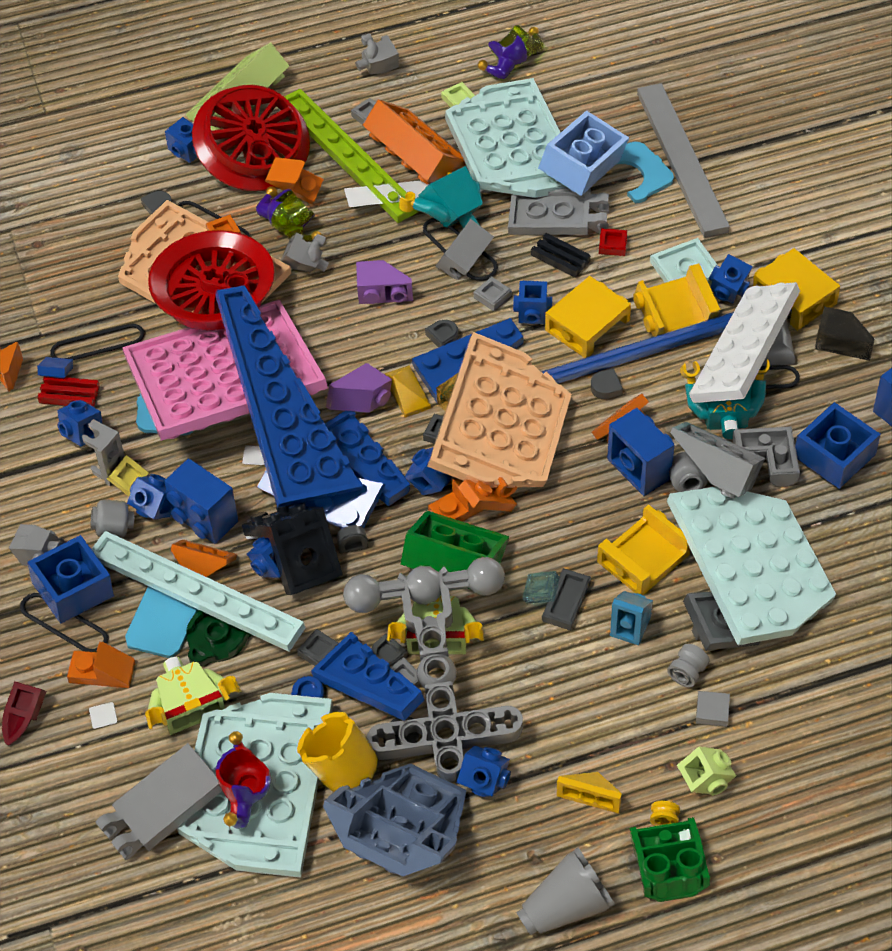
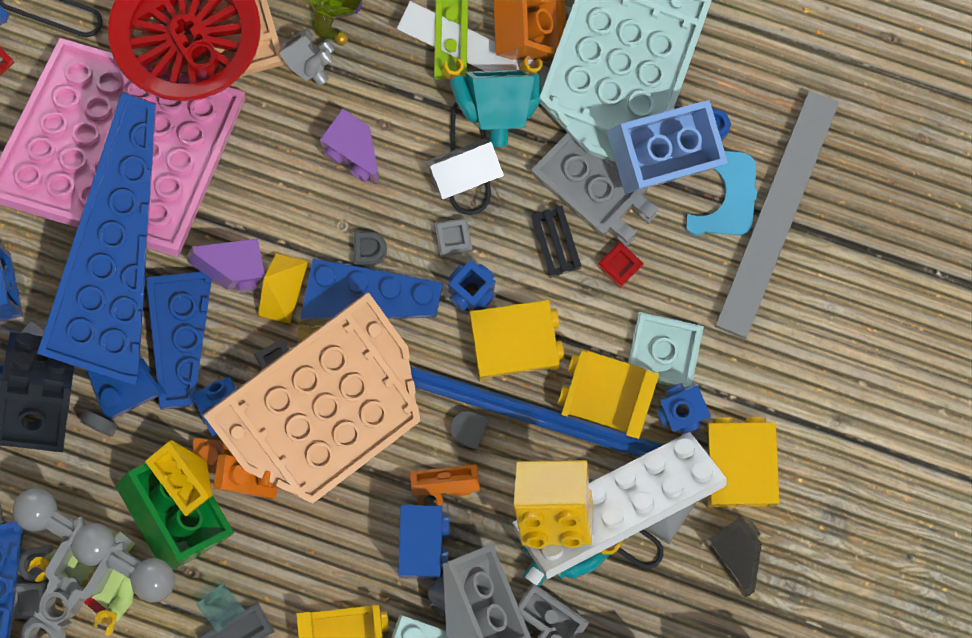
camera: 30 degrees right, 25 degrees up
none -> yellow slope [145,440,213,516]
none -> yellow piece [514,460,593,549]

